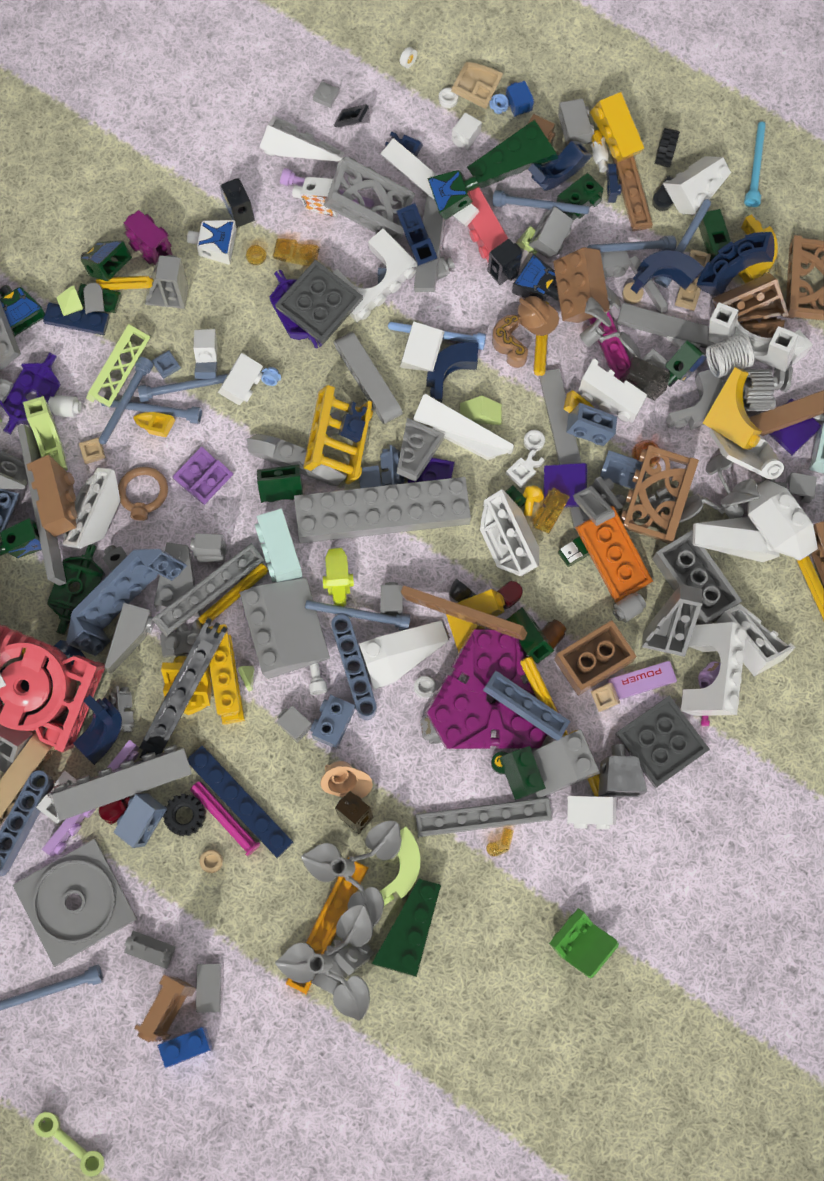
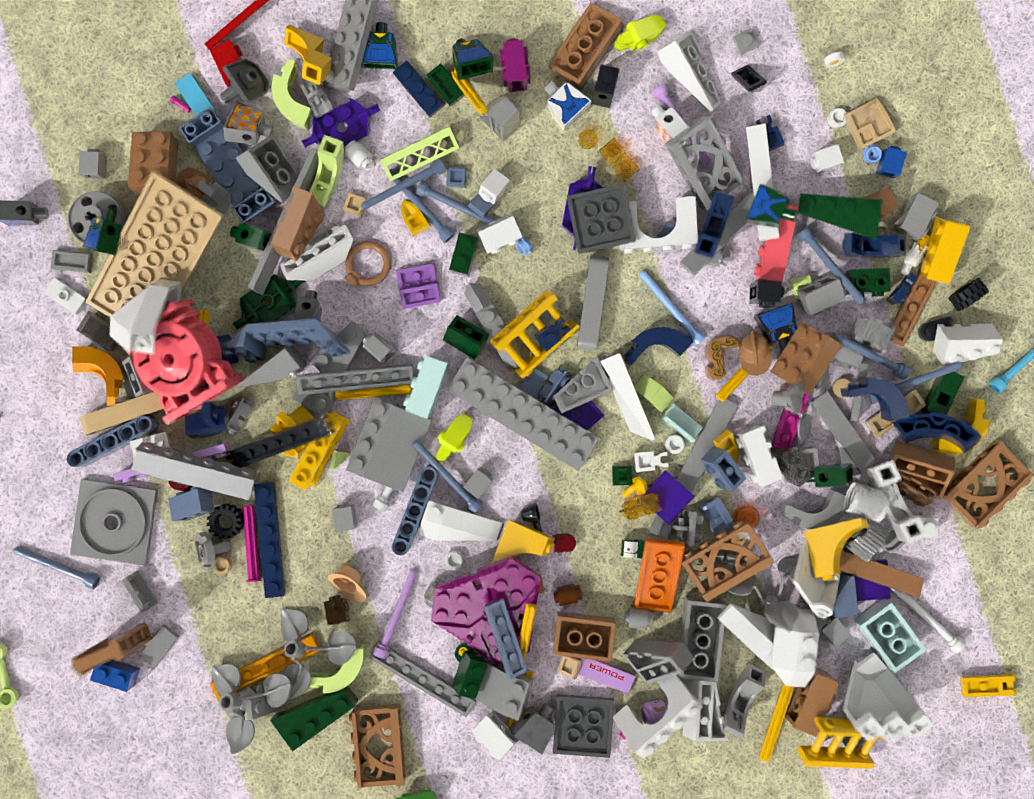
camera: 40 degrees right, 15 degrees up
yellowish green slope [56,286,83,316] -> none
light grey piece [84,283,104,314] -> none
sand blue brick [310,695,355,749] -> none
white slope [400,321,444,372] -> none
medium nougat tile [401,585,527,640] -> none
white wedge [480,489,539,576] -> none
clear yellow arm [486,828,514,857] -> none
dark green brick [506,607,555,664] -> none
light grey tile [573,486,615,526] -> none
none -> light grey tile [195,532,232,571]
none -> medium nougat fence [349,703,406,789]
none -> lavender piece [373,569,417,660]
none -> dark green brick [449,232,479,277]
none -> medium nougat slope [548,2,624,90]
none -> neon yellow hinge [614,15,667,51]
none -> light aqua panel [661,403,703,443]
none -> light grey arch [722,664,767,738]
none -> sand blue slope [831,574,859,619]
none -> light grey brick [849,314,896,353]

